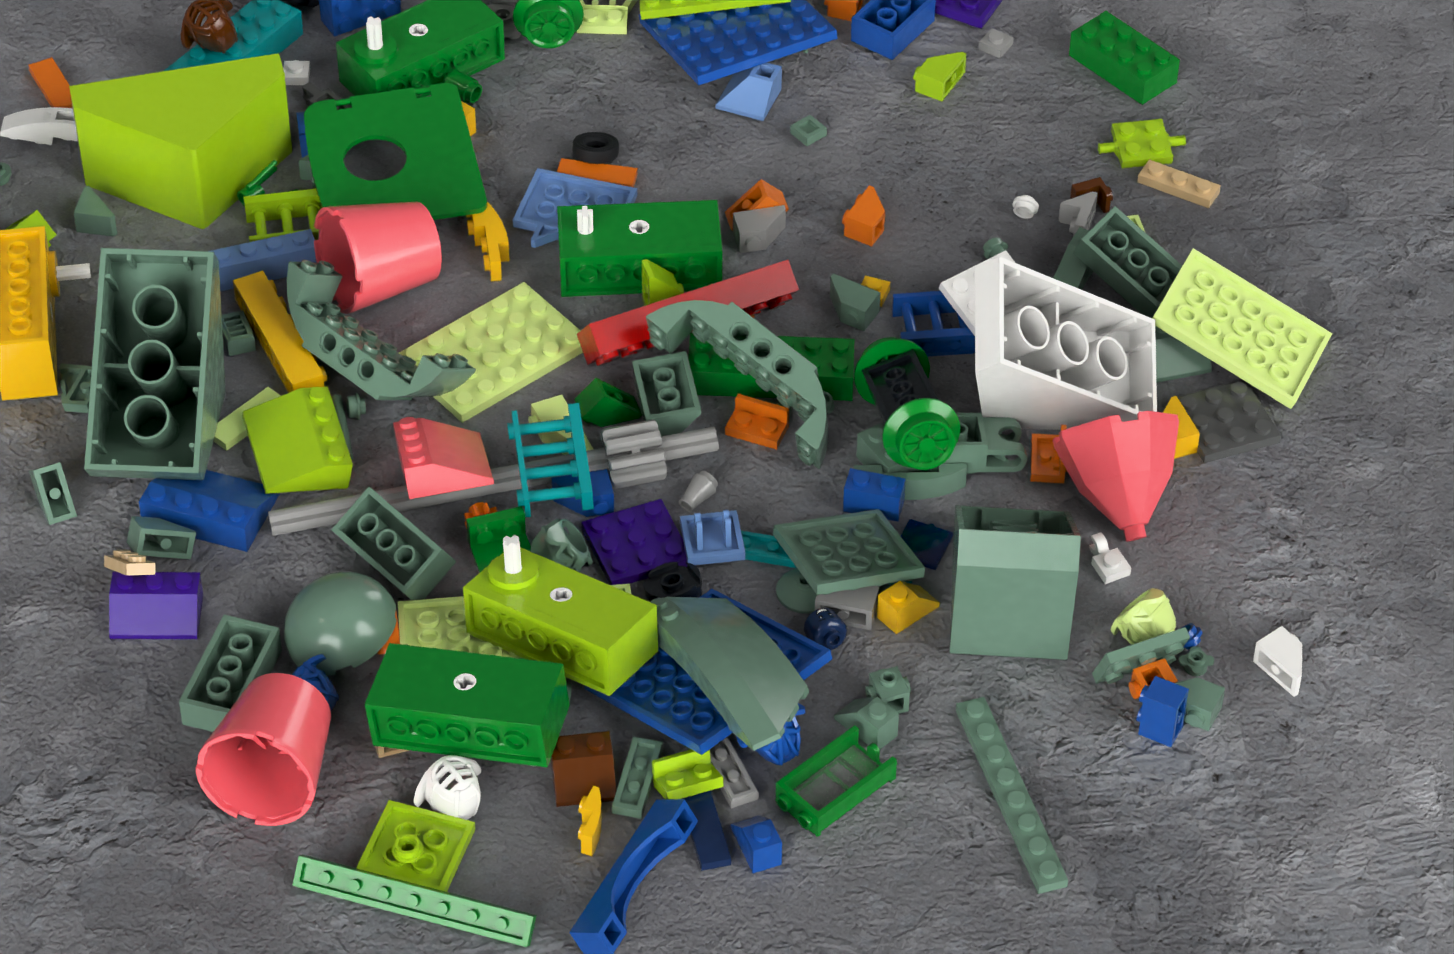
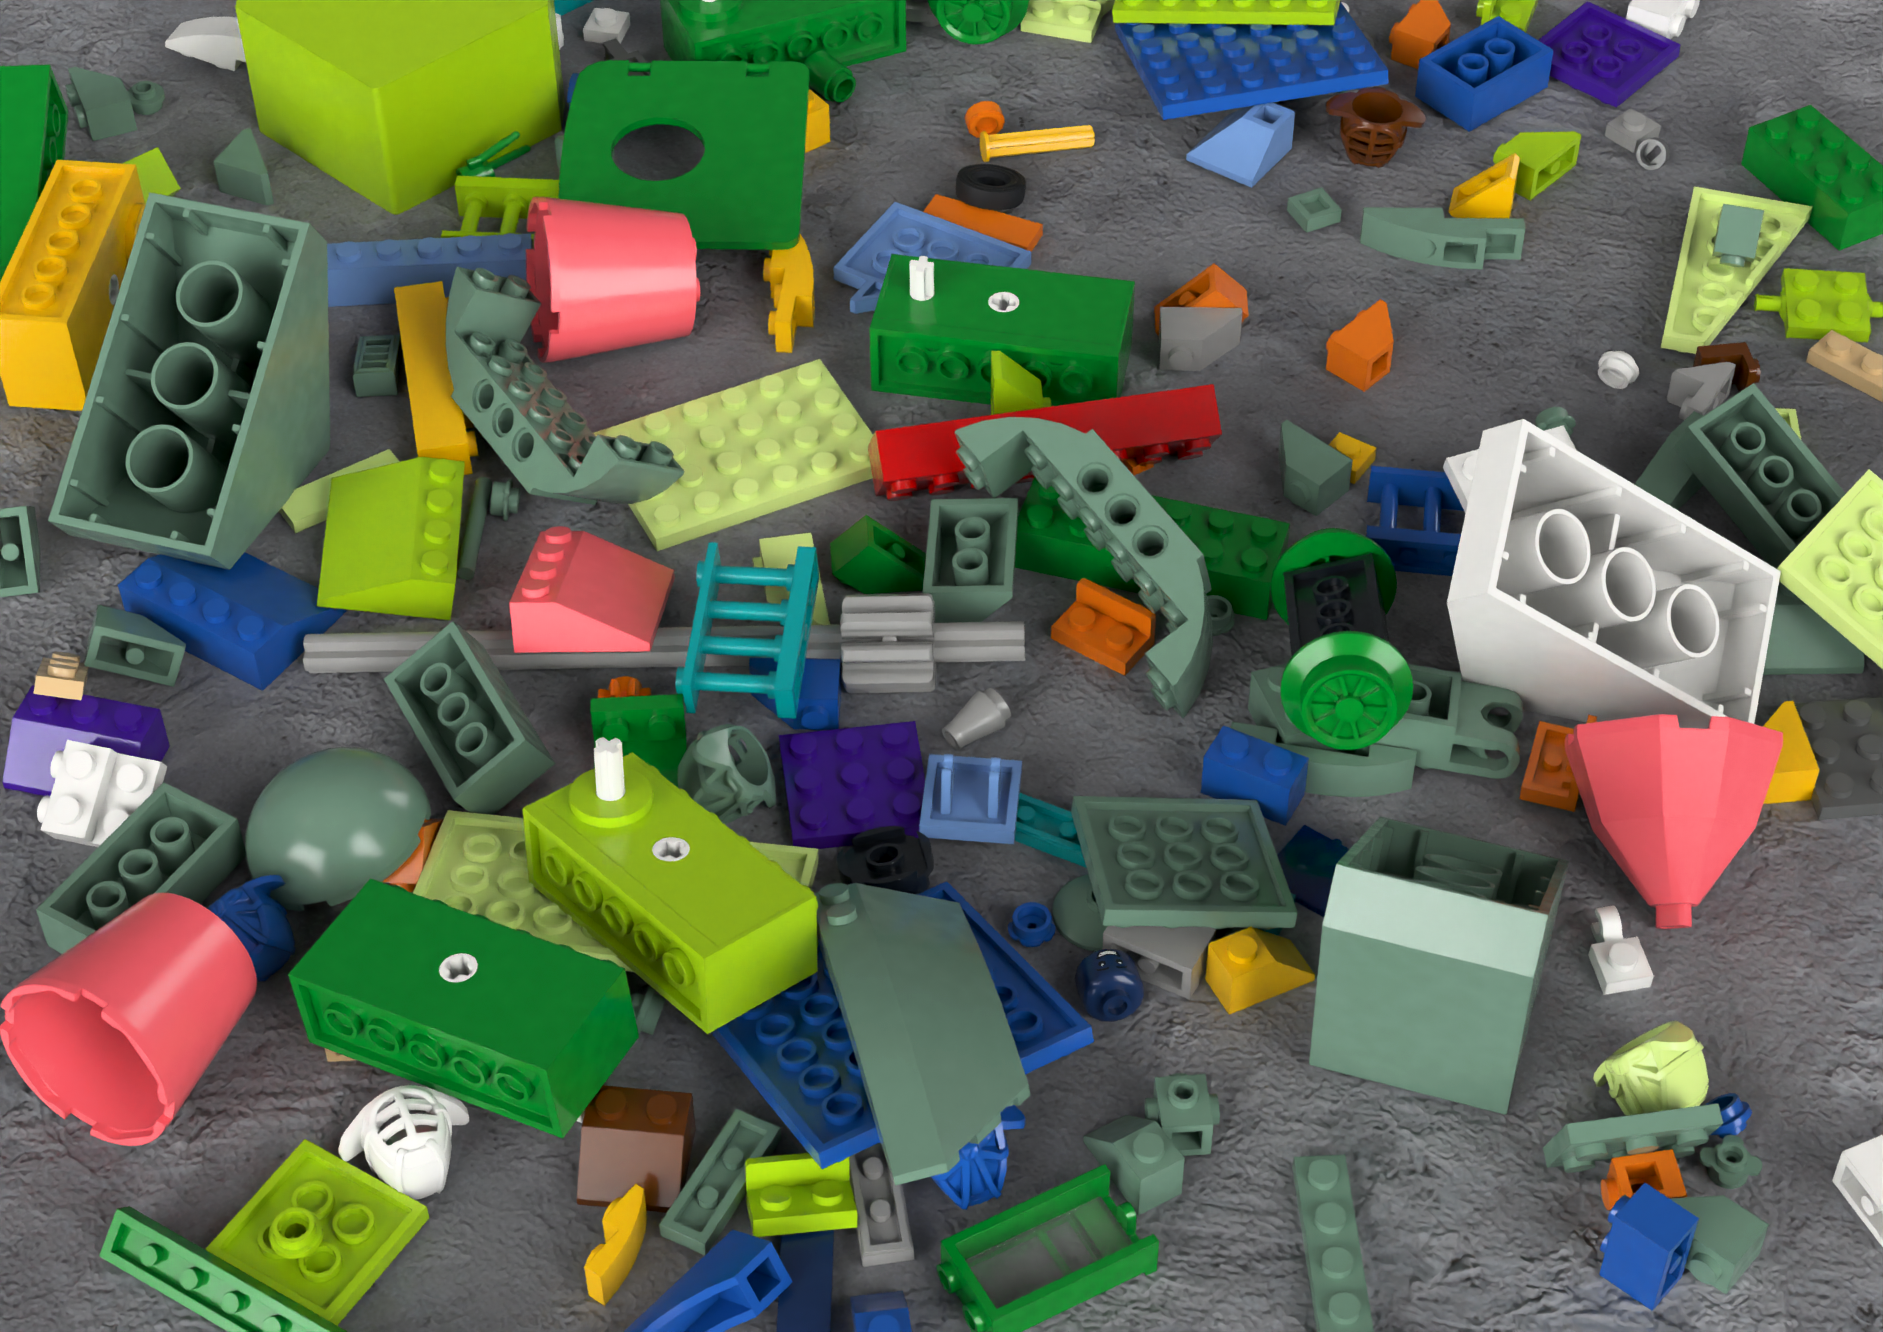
camera: 15 degrees right, 0 degrees up
none -> white plate [37,740,167,847]
none -> orange tile [965,101,1005,138]
none -> yellow axle [980,125,1095,162]
none -> blue plate [1008,902,1056,947]
none -> reddish brown piece [1326,87,1426,168]
none -> sand green slope [1360,207,1525,269]
none -> yellow slope [1448,153,1520,218]
none -> hinge [1636,137,1670,170]
none -> yellowish green wing [1661,186,1813,354]
none -> sand green slope [1712,204,1764,267]

